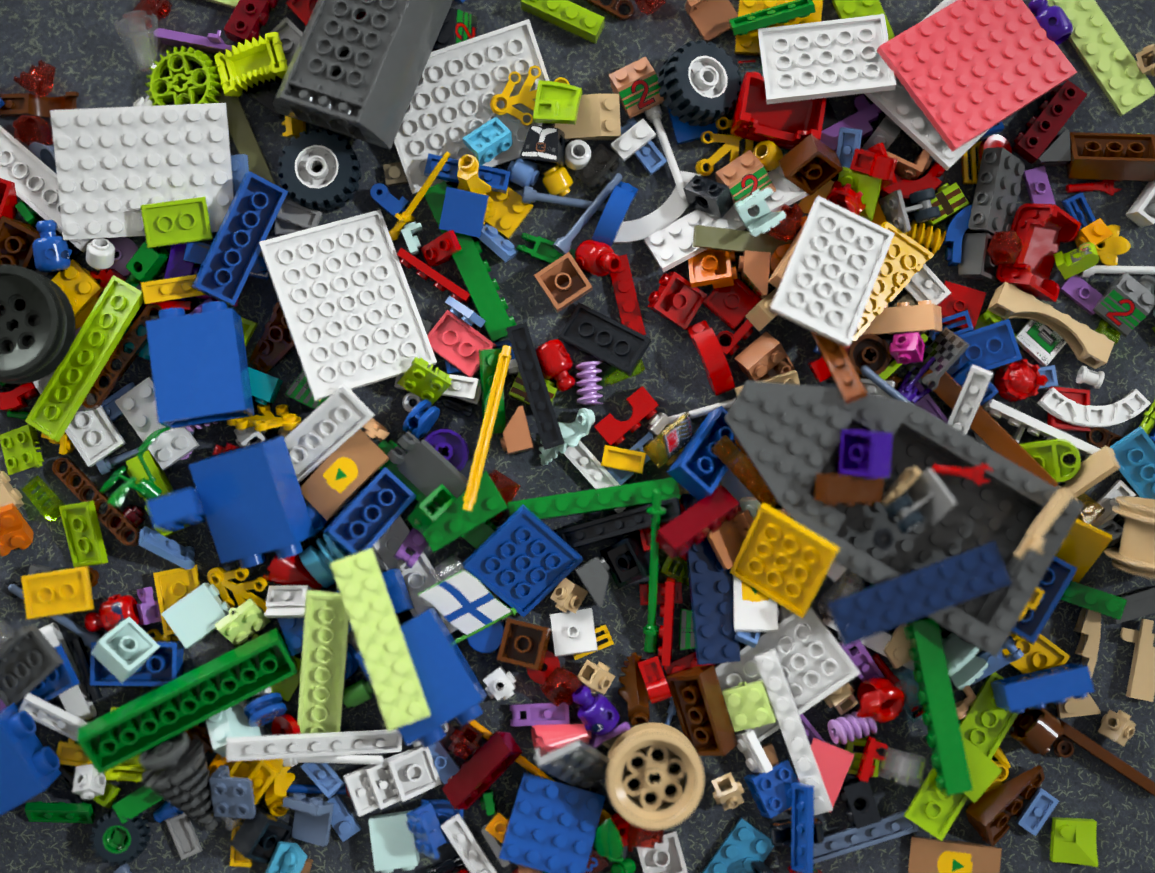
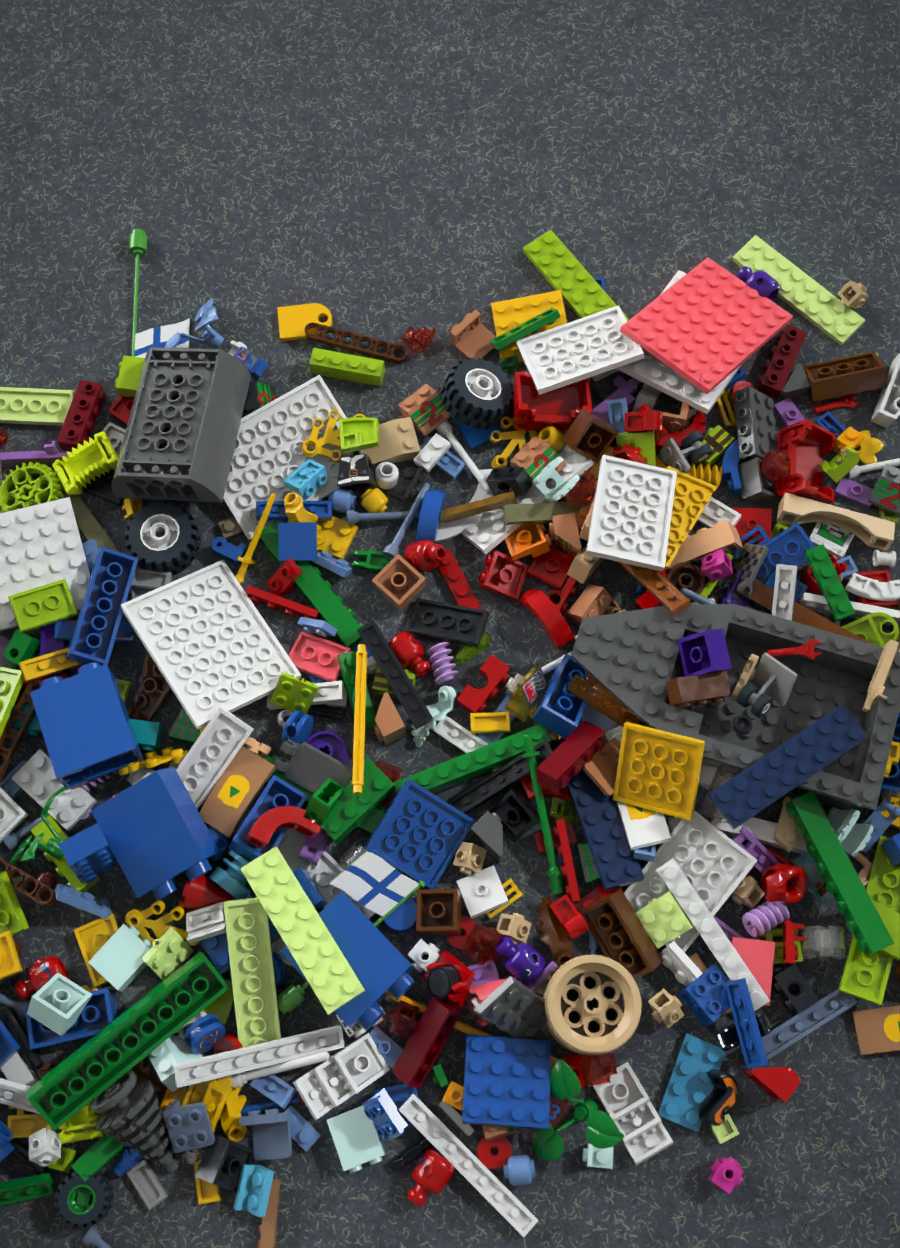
camera: 10 degrees left, 15 degrees down
medium lavender plate [137,587,162,626] -> none
light aqua bracket [401,222,423,256] -> none
none -> reddish brown plate [36,1064,54,1079]
none -> red arch [245,806,321,850]
none -> piece [423,951,475,1011]
none -> pearl gold tile [441,491,518,523]
none -> clear green plate [498,355,519,374]
none -> green plate [804,544,855,622]

